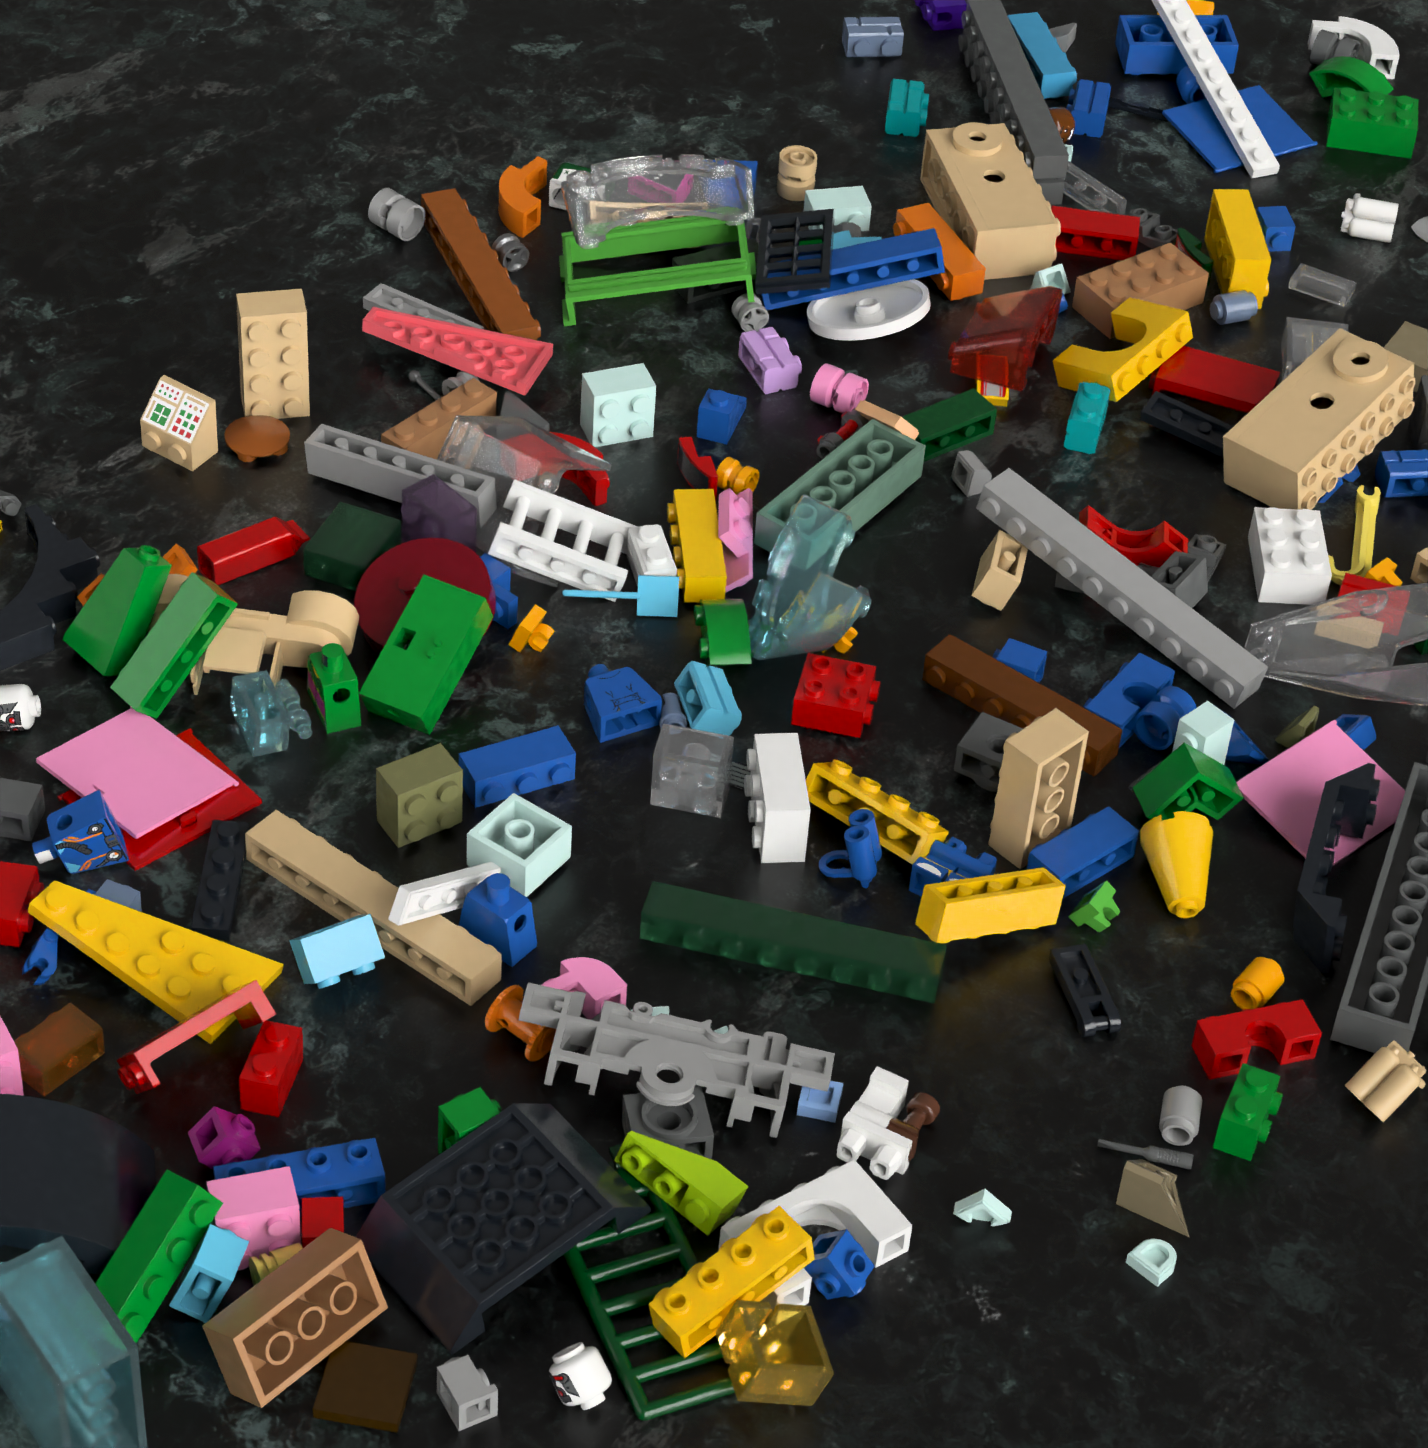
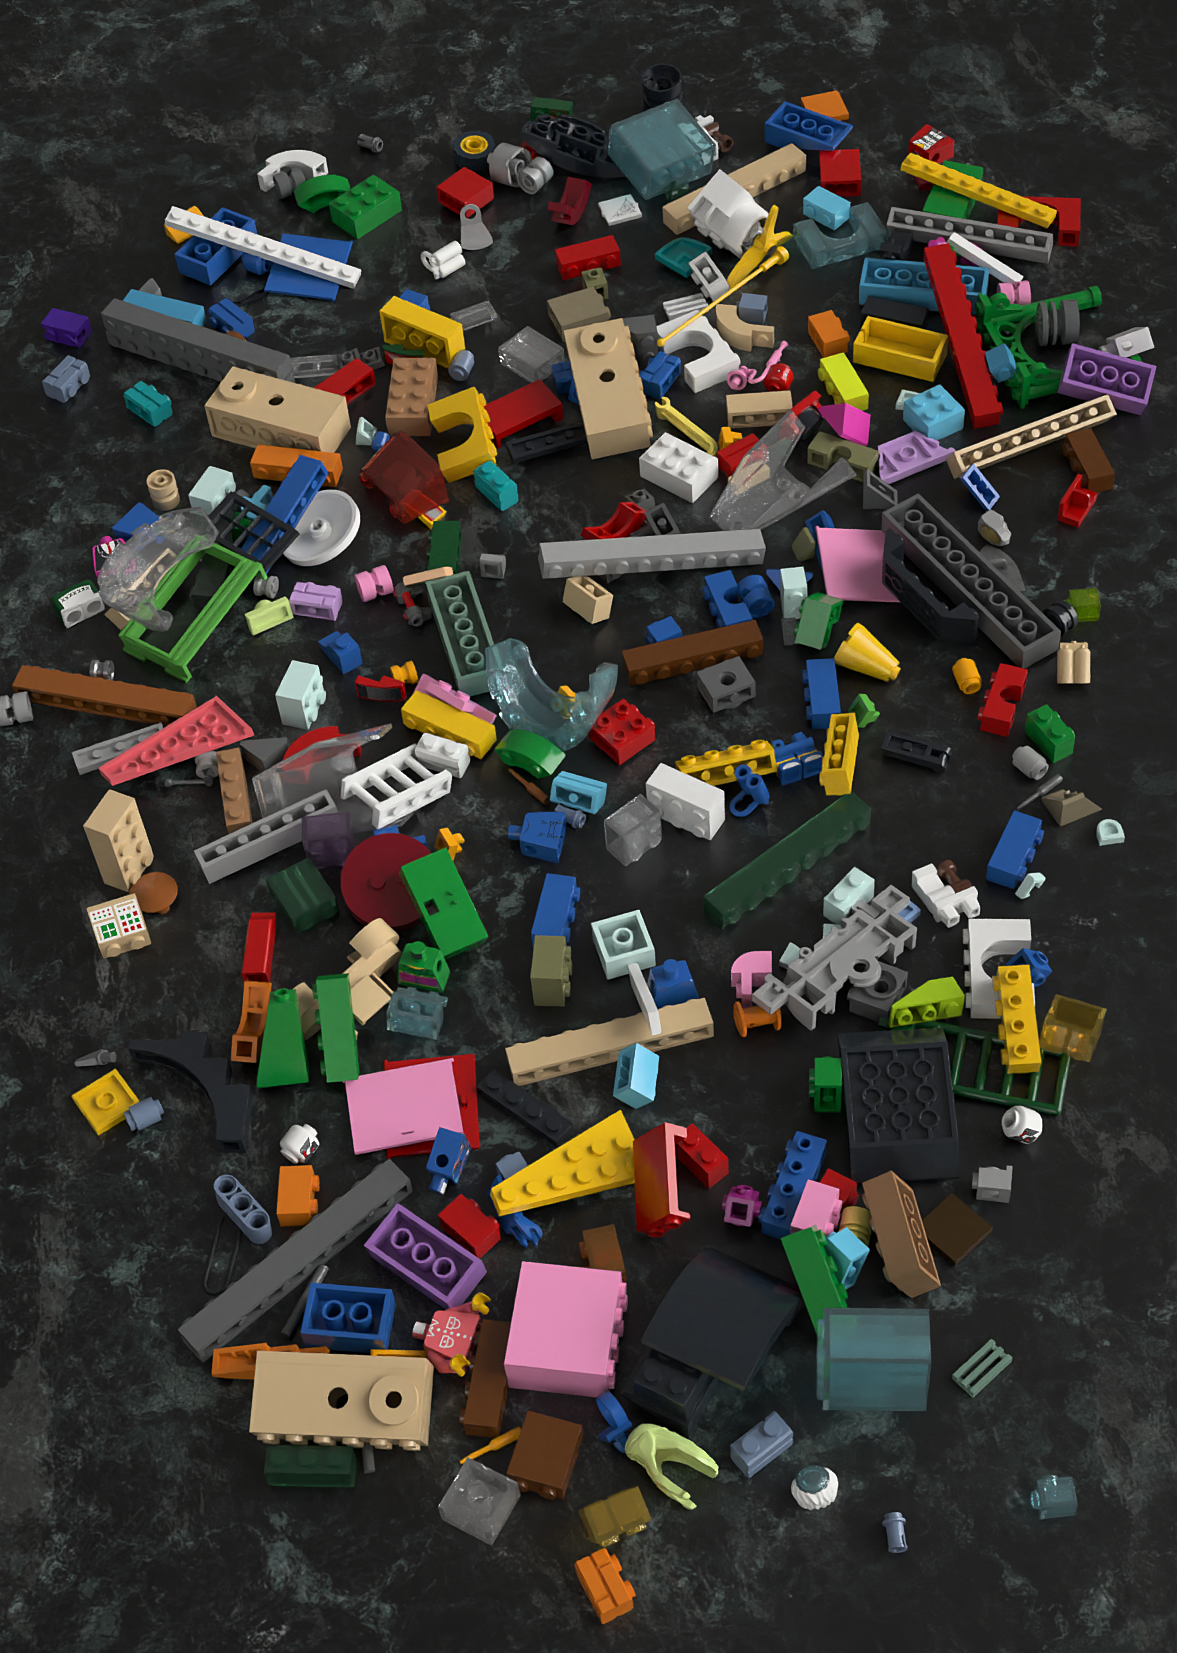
camera: 45 degrees left, 10 degrees up
orange arch [498,156,547,238] -> none
medium azure piece [562,575,679,617] -> none
tan brick [989,708,1089,869] -> none
none -> yellowish green tile [245,596,294,635]
none -> dark orange piece [508,768,550,805]
none -> light aqua brick [823,867,875,925]
none -> blue brick [986,810,1044,889]

